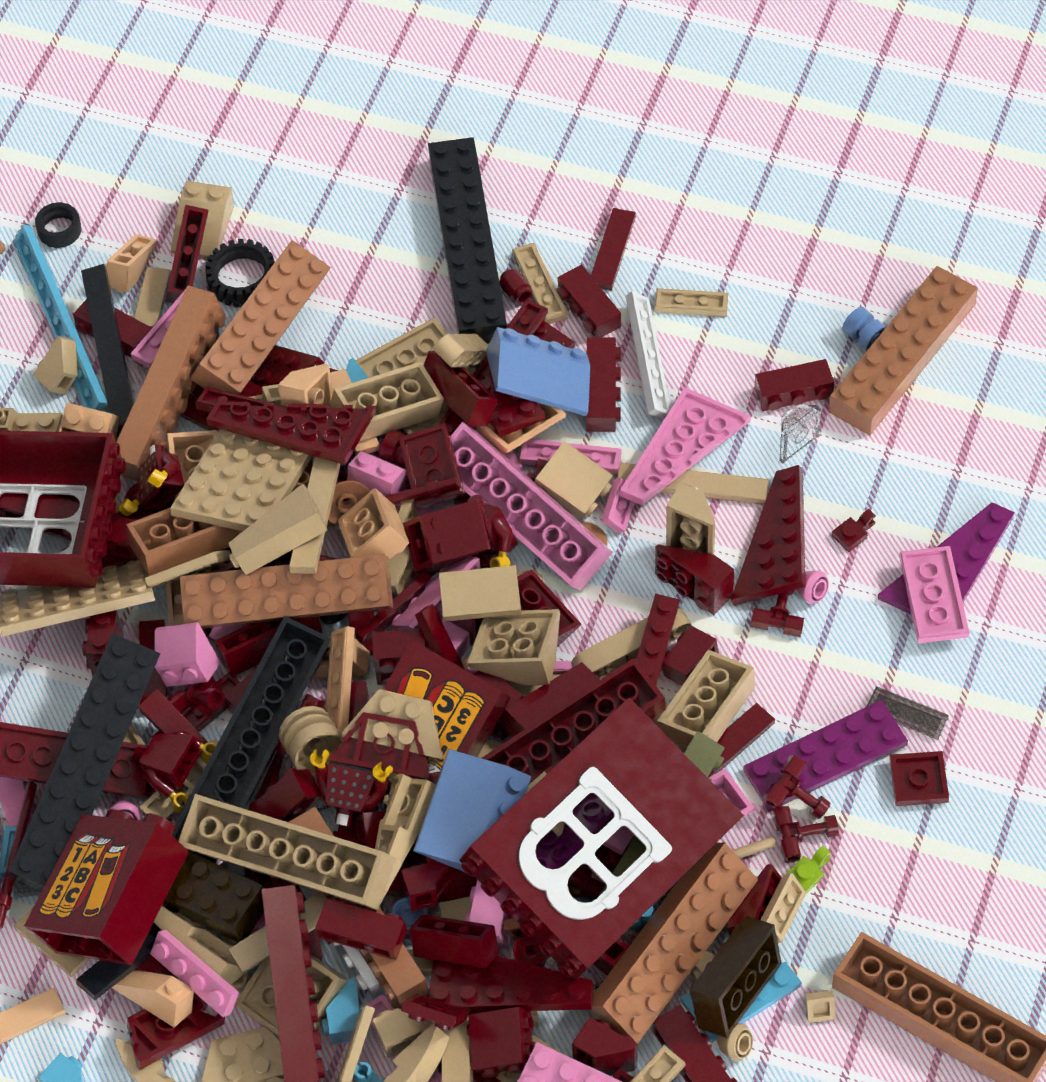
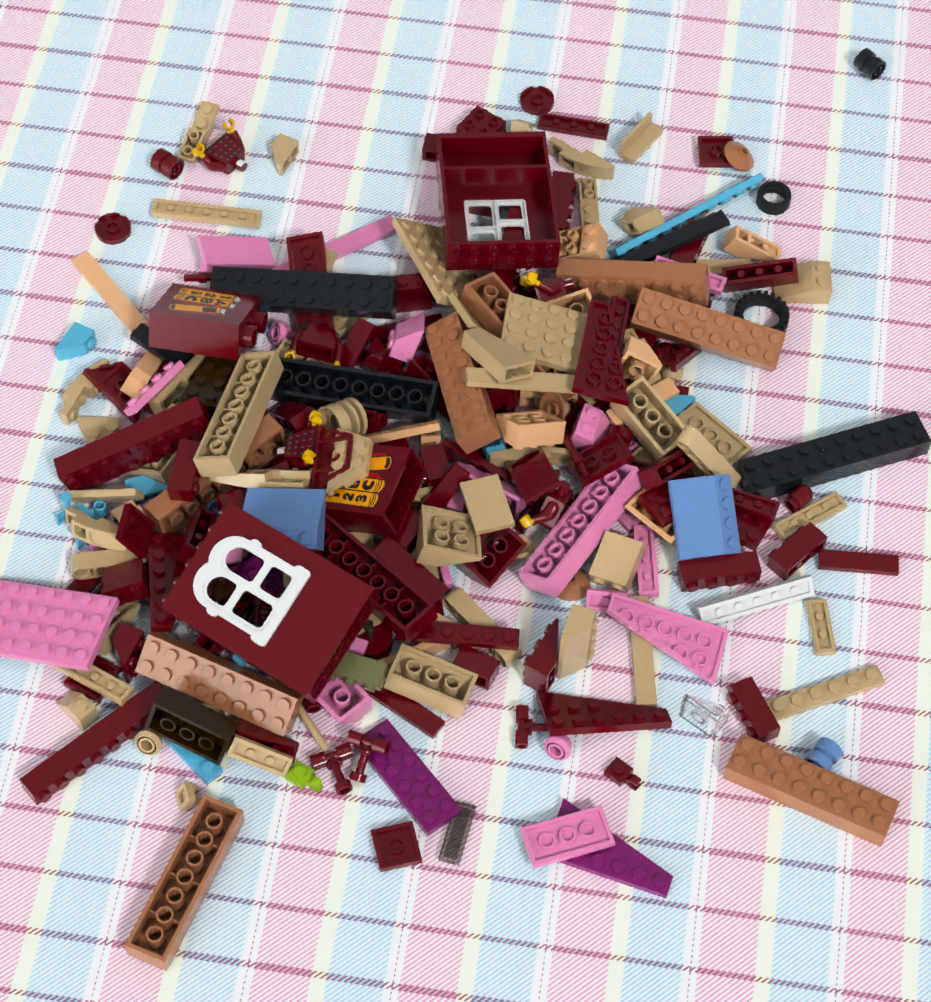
camera: 75 degrees right, 0 degrees up
none -> tan plate [766,664,885,721]

